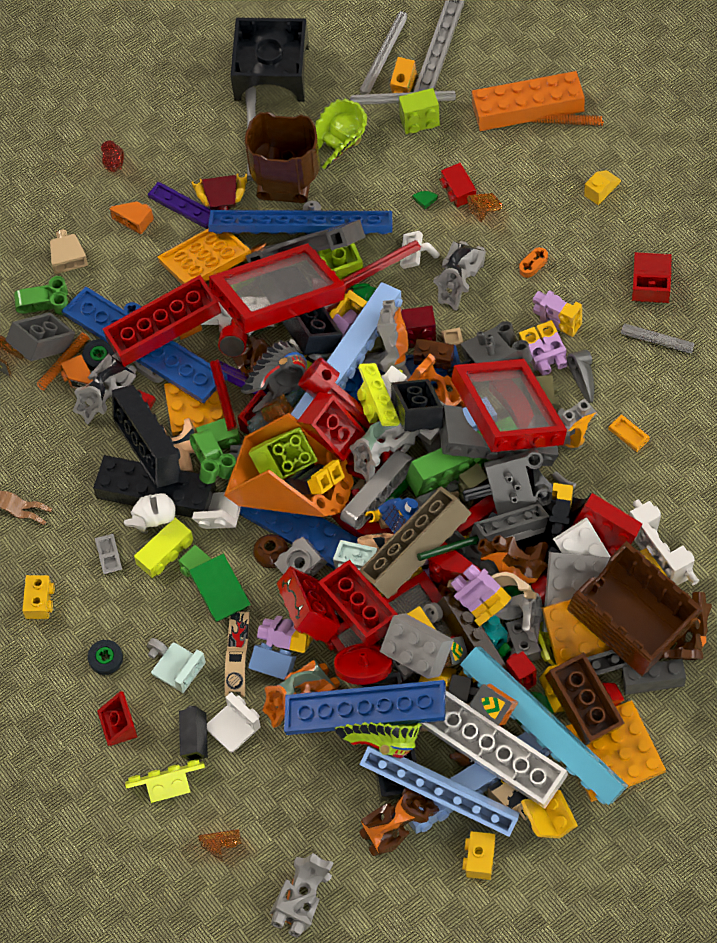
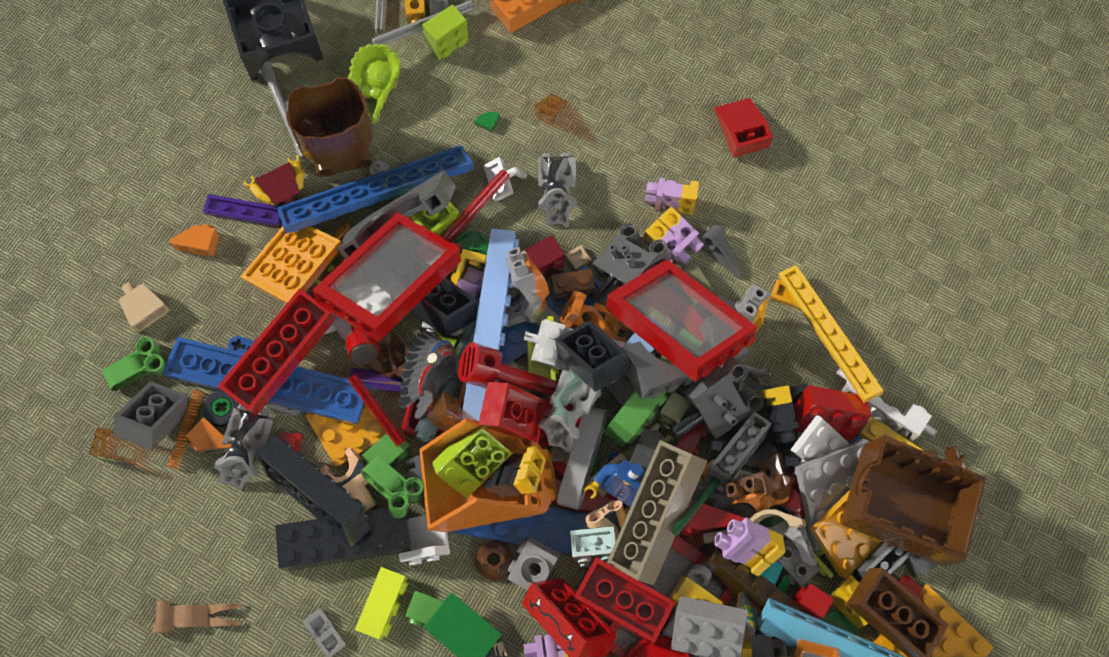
camera: 30 degrees left, 10 degrees up
clear red connector [101,140,124,172] -> none
white piece [124,493,175,534] -> none
neon yellow bracket [357,363,400,426] -> none
red brick [439,162,477,208] -> none
orange beam [519,247,548,278] -> none
yellow slope [584,170,621,205] -> none
light grey axle [621,324,694,353] -> none
none -> yellow plate [778,265,883,403]

